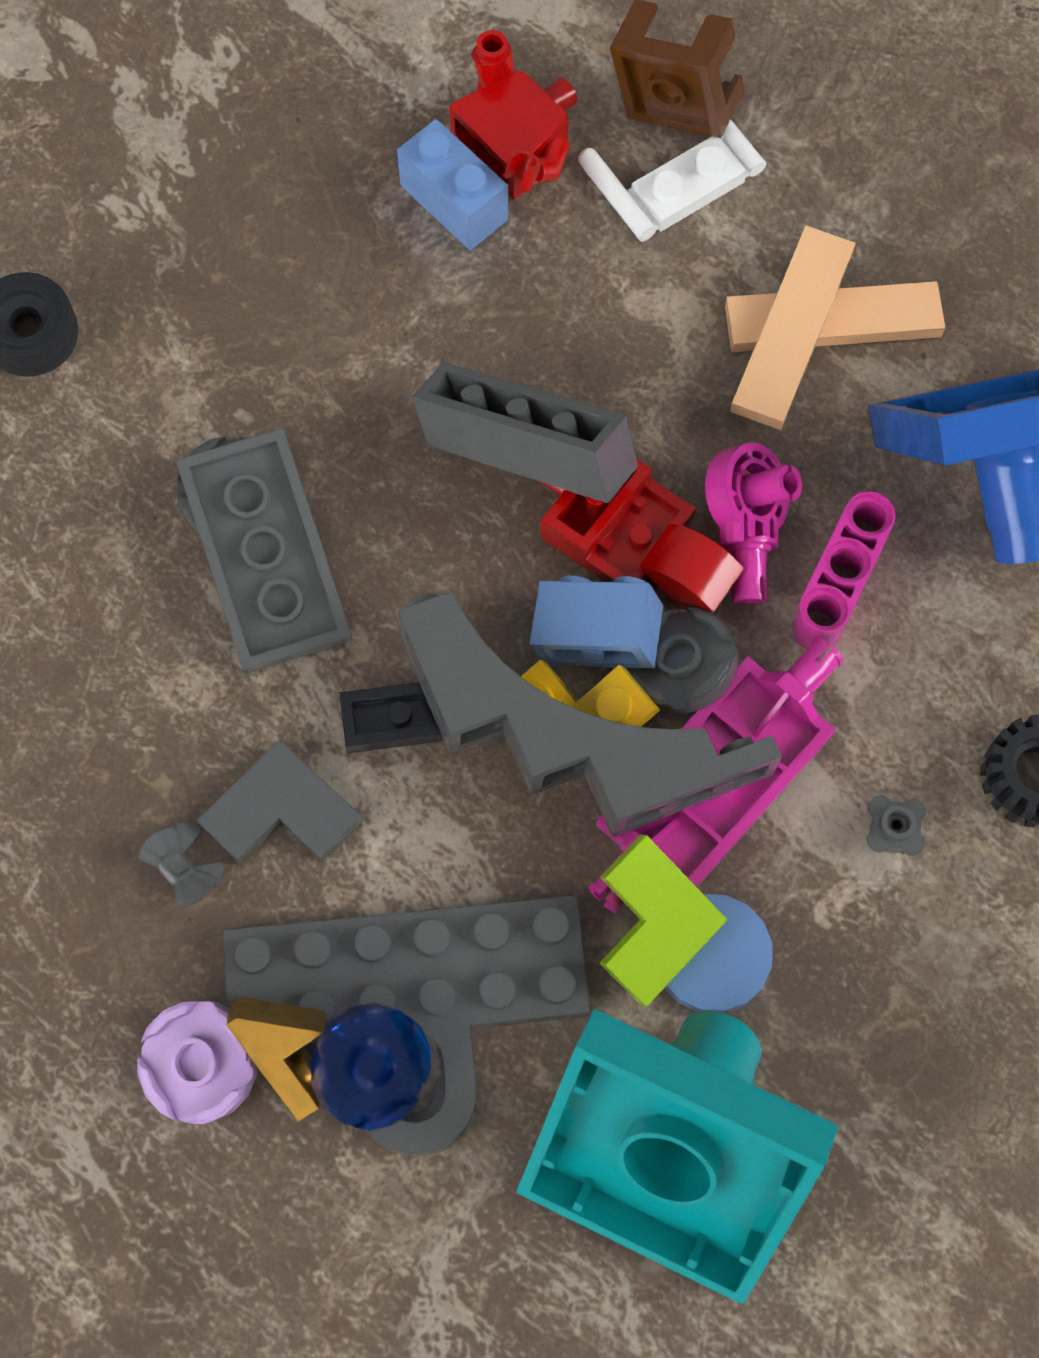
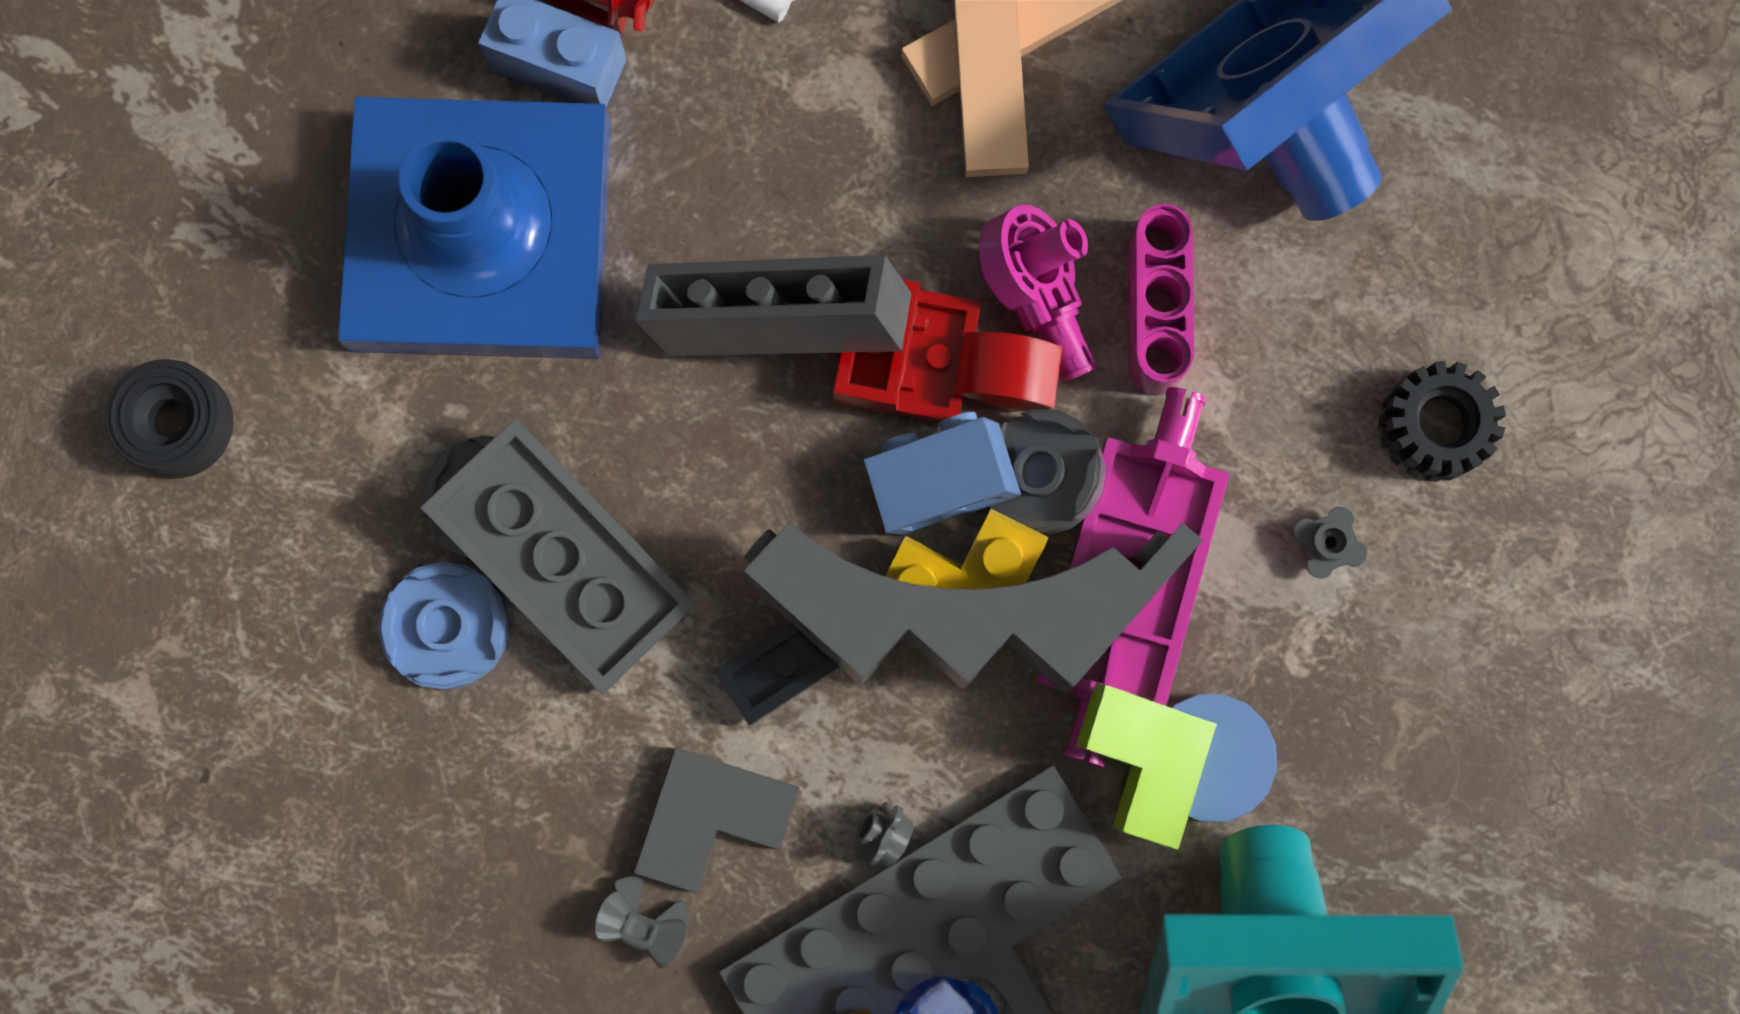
camera: 30 degrees left, 10 degrees up
none -> blue piece [338,97,611,359]
none -> medium blue tile [378,562,510,691]
none -> dark grey plate [855,801,913,868]

